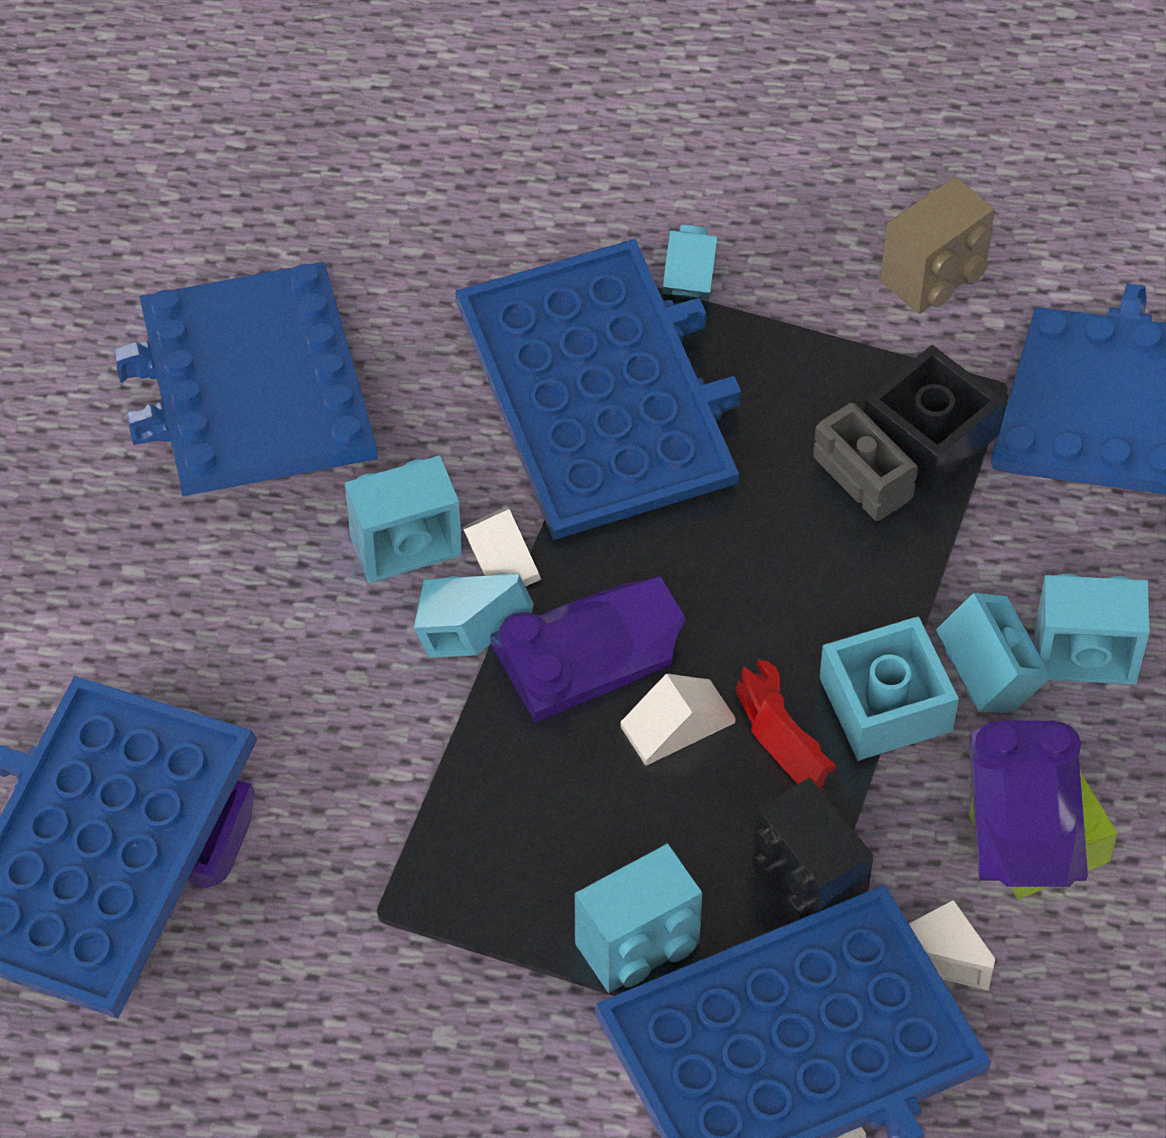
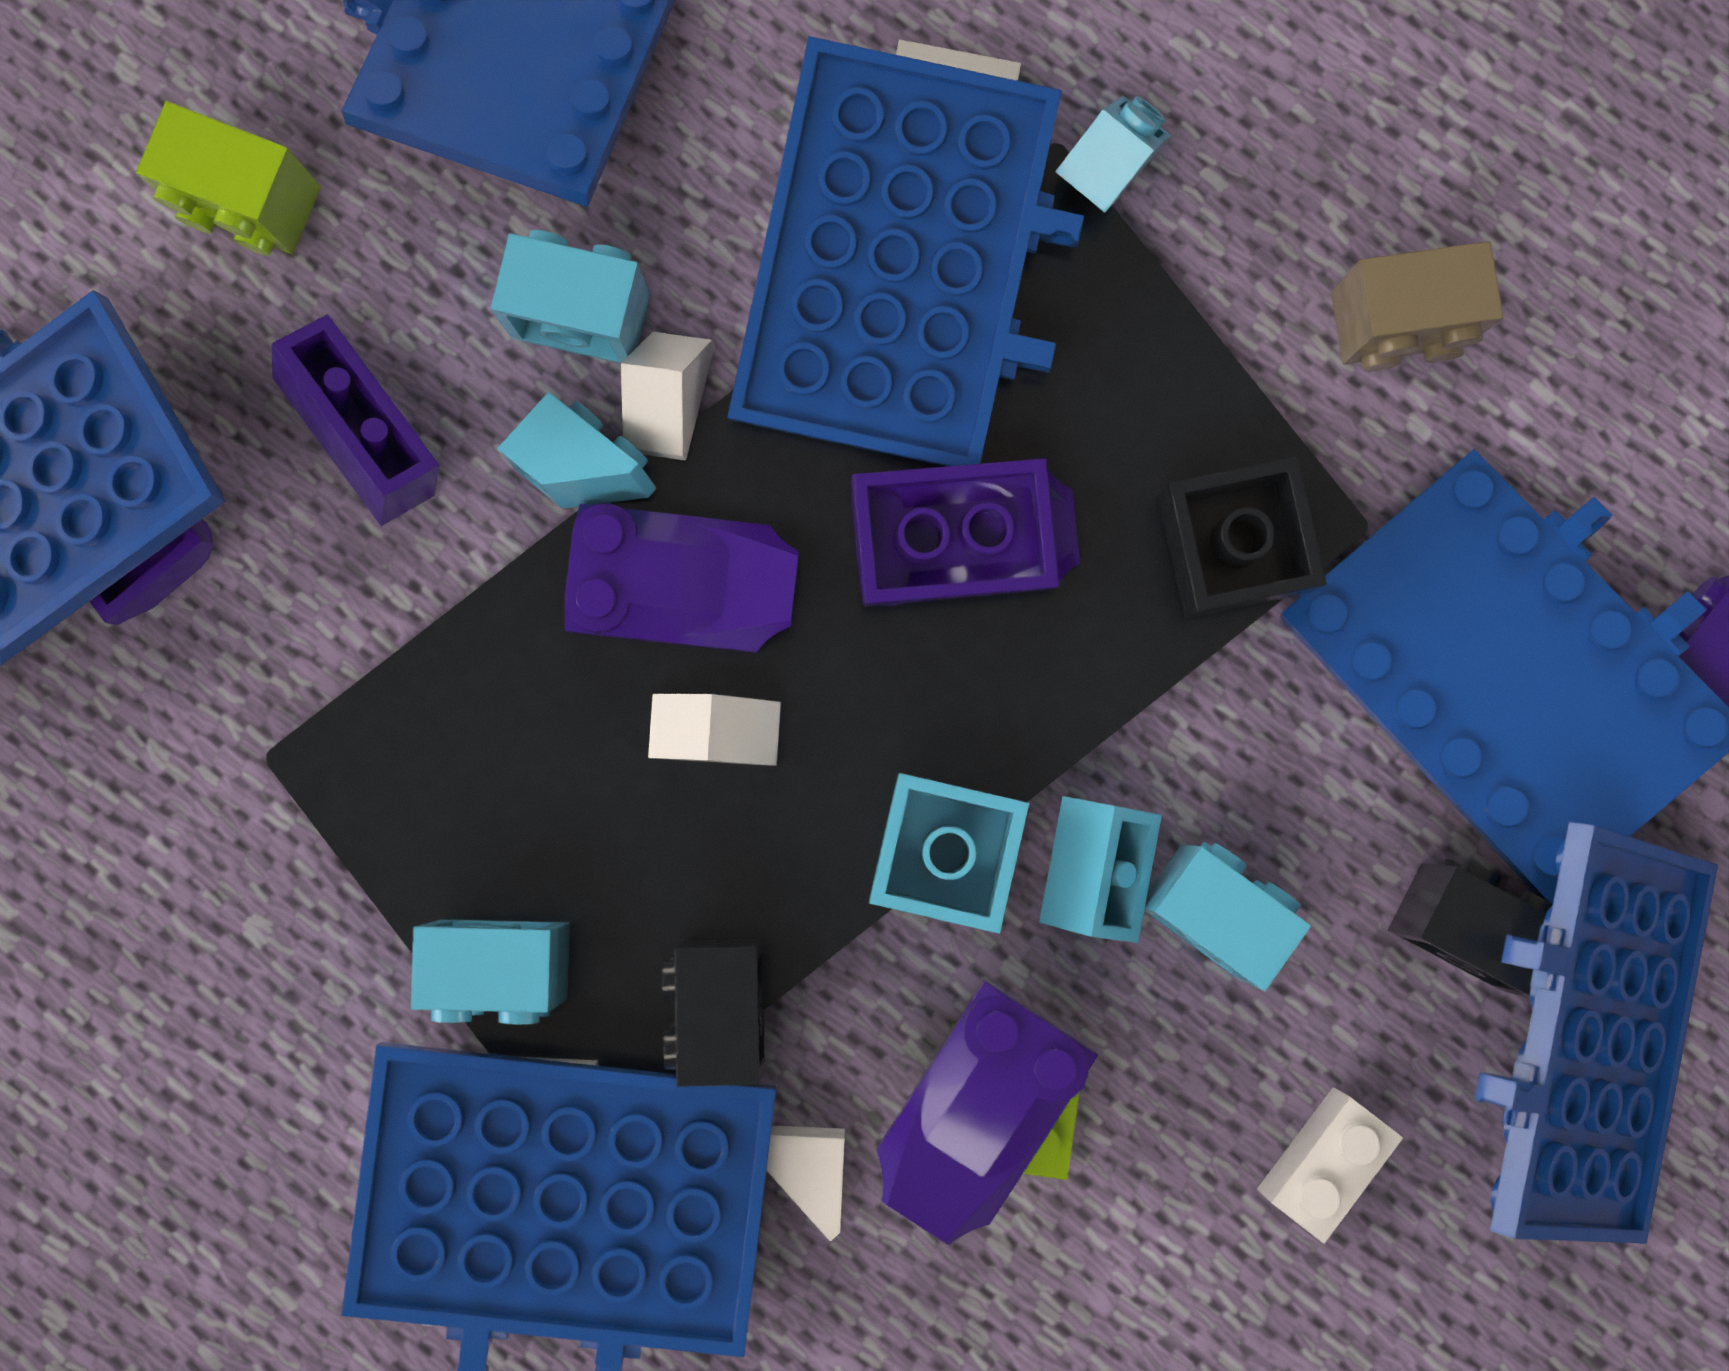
camera: 30 degrees right, 30 degrees up
red arm [736,659,837,793] -> none
dark grey brick [813,403,918,521] -> none
none -> lime brick [135,101,321,256]
none -> dark purple brick [272,314,440,526]
none -> dark purple slope [851,458,1080,607]

